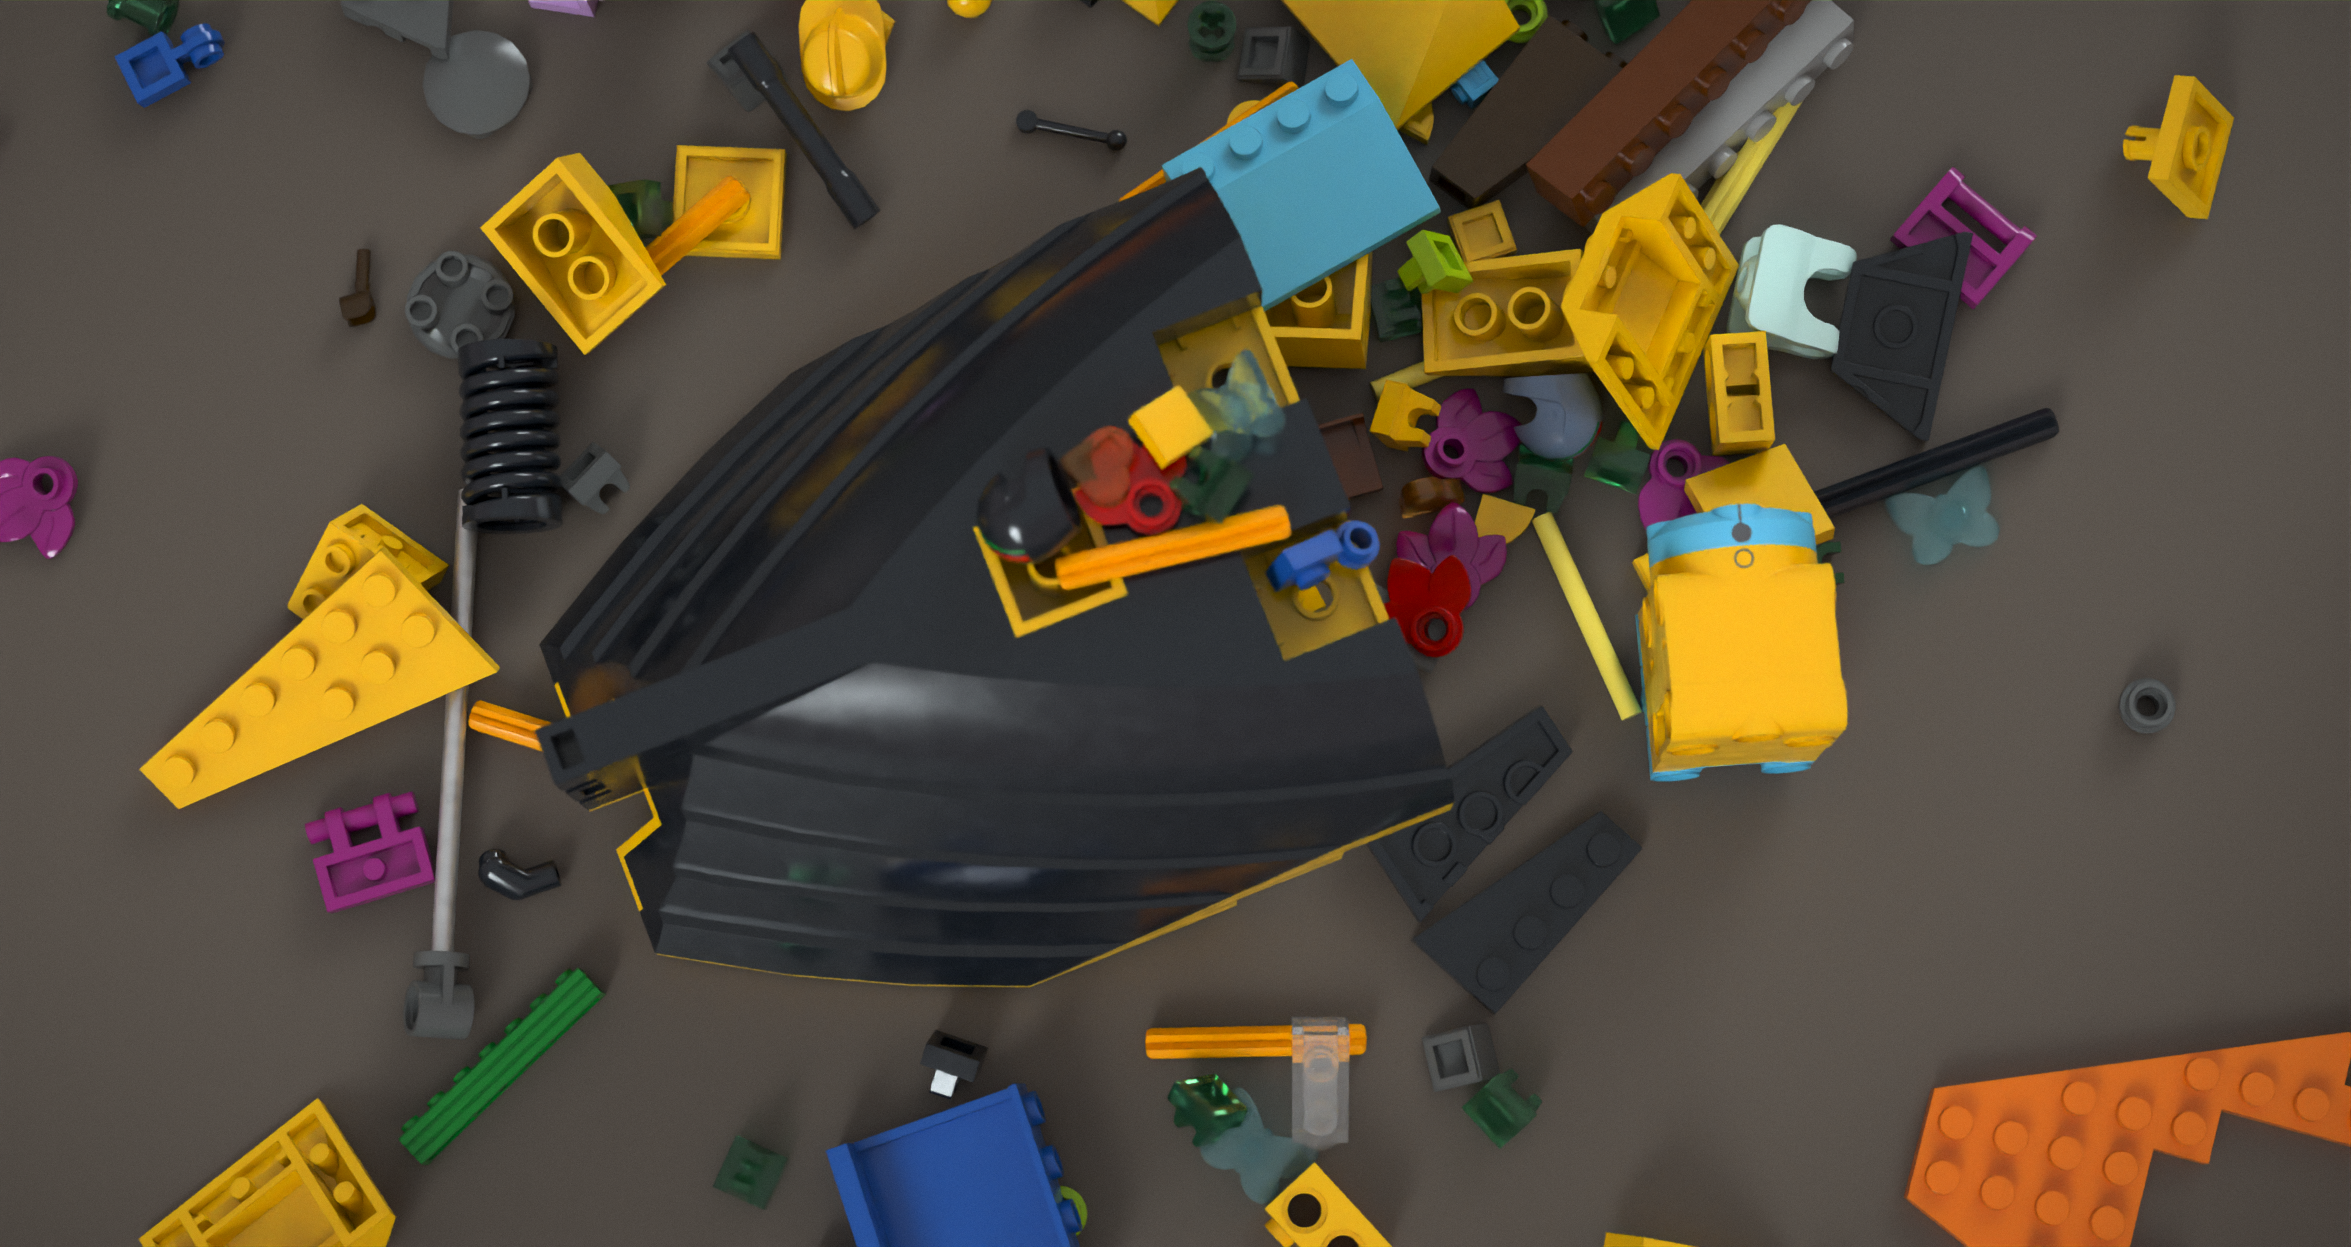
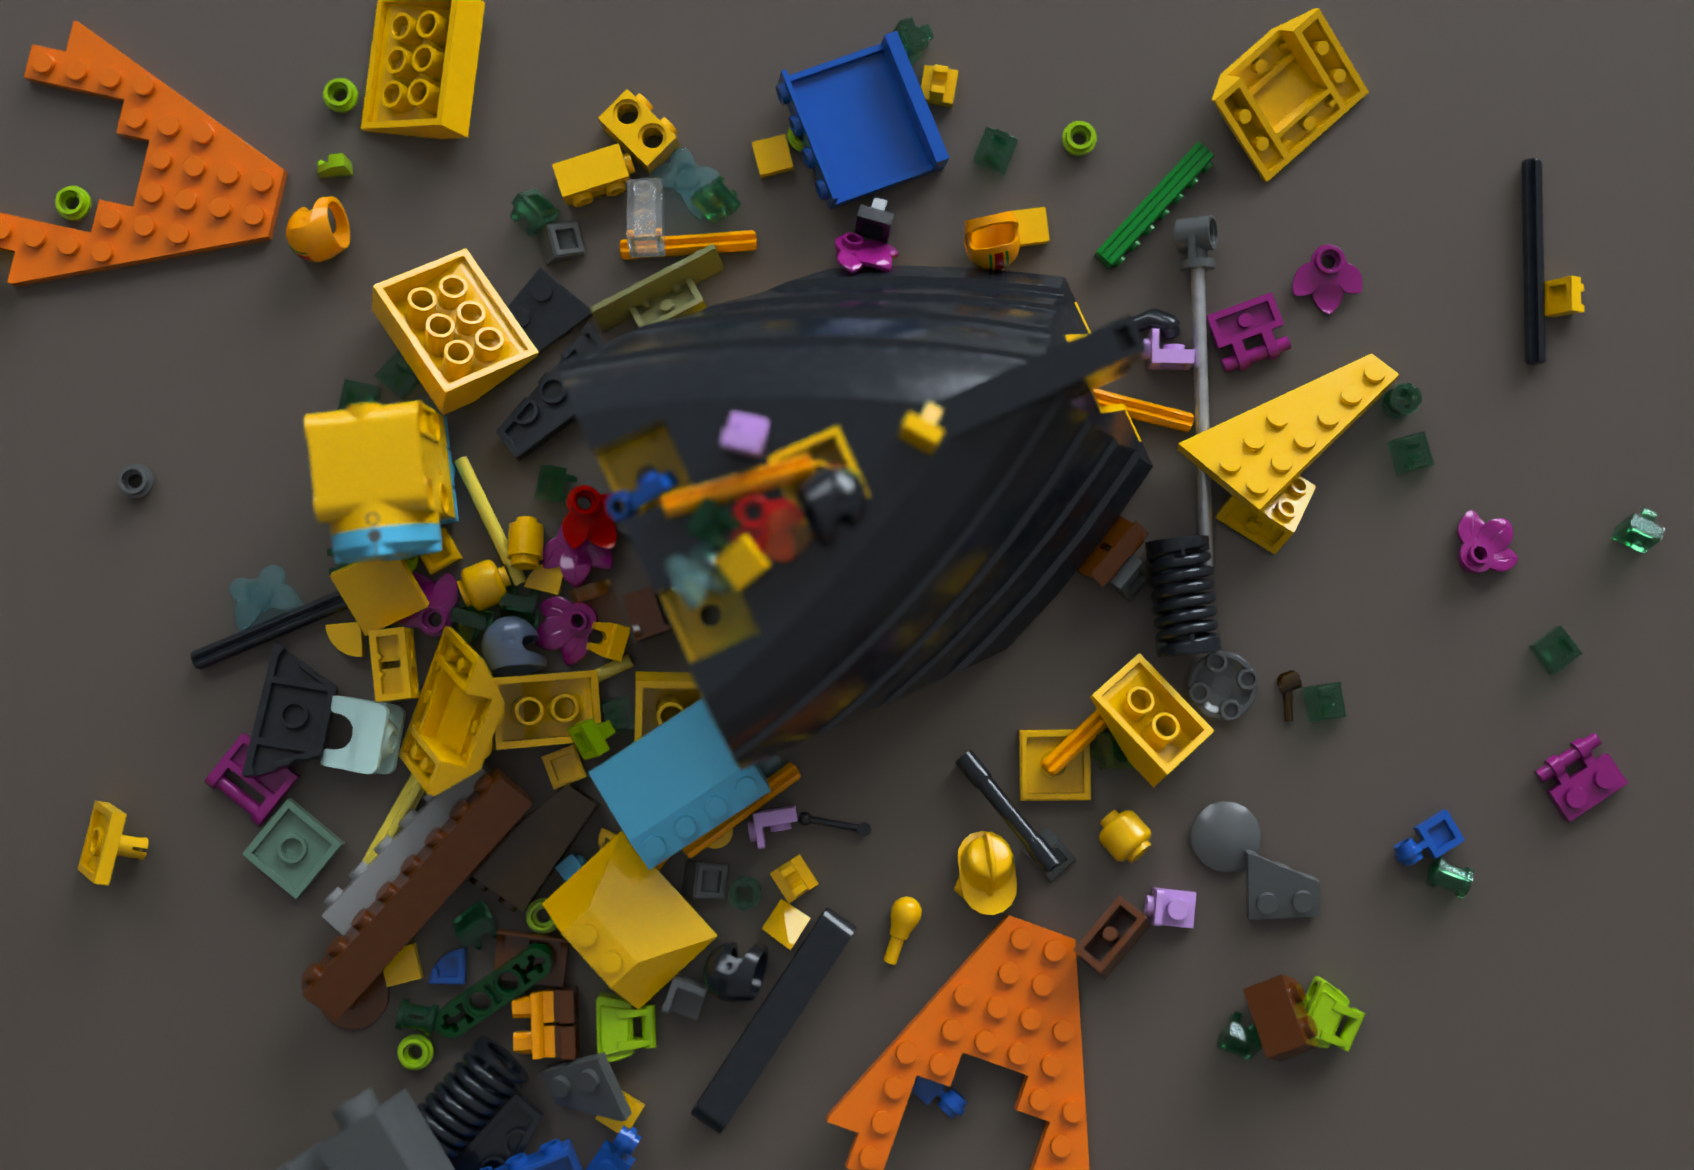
camera: 175 degrees right, 5 degrees up
none -> lime plate [55,186,92,221]
none -> sand green plate [242,798,345,899]
none -> light orange helmet [286,196,350,263]
none -> lime tile [317,153,353,178]
none -> yellow tile [325,622,365,657]
none -> clear green tile [338,379,382,411]
none -> yellow slope [372,248,538,415]
none -> clear green tile [375,350,420,400]
none -> yellow head [456,559,512,611]
none -> yellow brick [507,516,544,570]
none -> clear green tile [534,465,578,503]
none -> yellow brick [552,143,636,207]
none -> olive bracket [590,244,725,332]
none -> lavender bracket [720,411,769,458]
none -> lavender bracket [747,805,798,849]
none -> yellow tile [752,134,794,178]
none -> yellow tile [770,854,819,903]
none -> magenta plate [834,233,899,273]
none -> yellow tile [897,402,944,456]
none -> light orange helmet [964,210,1020,270]
none -> yellow tile [1014,207,1050,247]
none -> lime plate [1062,121,1097,156]
none -> reddish brown piece [1077,516,1149,587]
none -> yellow head [1098,810,1152,863]
none -> lavender bracket [1141,328,1195,370]
none -> magenta plate [1292,244,1363,315]
none -> clear green tile [1302,682,1346,722]
none -> clear green bush [1381,383,1422,419]
none -> clear green tile [1387,431,1434,475]

